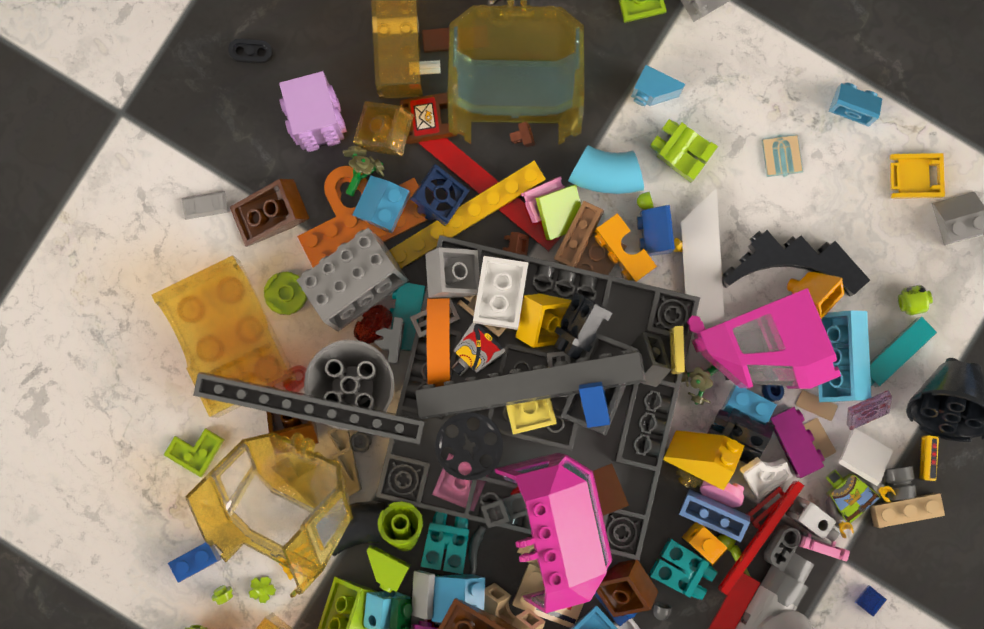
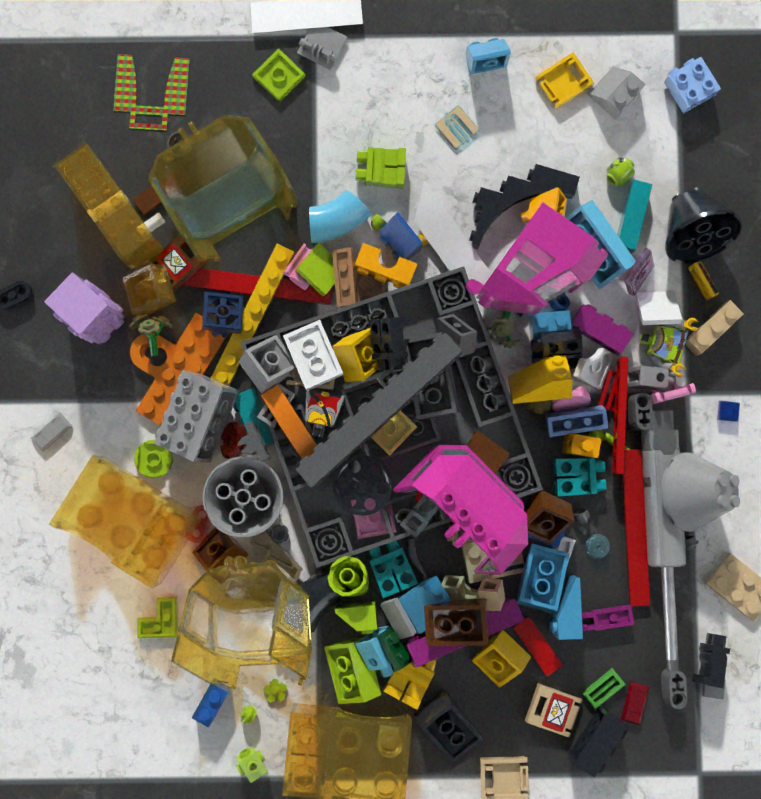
camera: 35 degrees left, 0 degrees up
dark grey brick [193,372,424,444] -> none
reddish brown slope [230,179,310,247] -> none
dark azure slope [352,176,411,233] -> none
copper tile [503,232,529,256] -> none
copper tile [510,122,535,147] -> none
blue tile [579,382,610,428] -> none
dark azure slope [631,65,685,106] -> none
light yellow tile [670,326,685,374] -> none
tan sticker [796,390,838,421] -> none
tan sticker [804,418,836,459] -> none
dark grey wheel [884,466,917,501] -> none

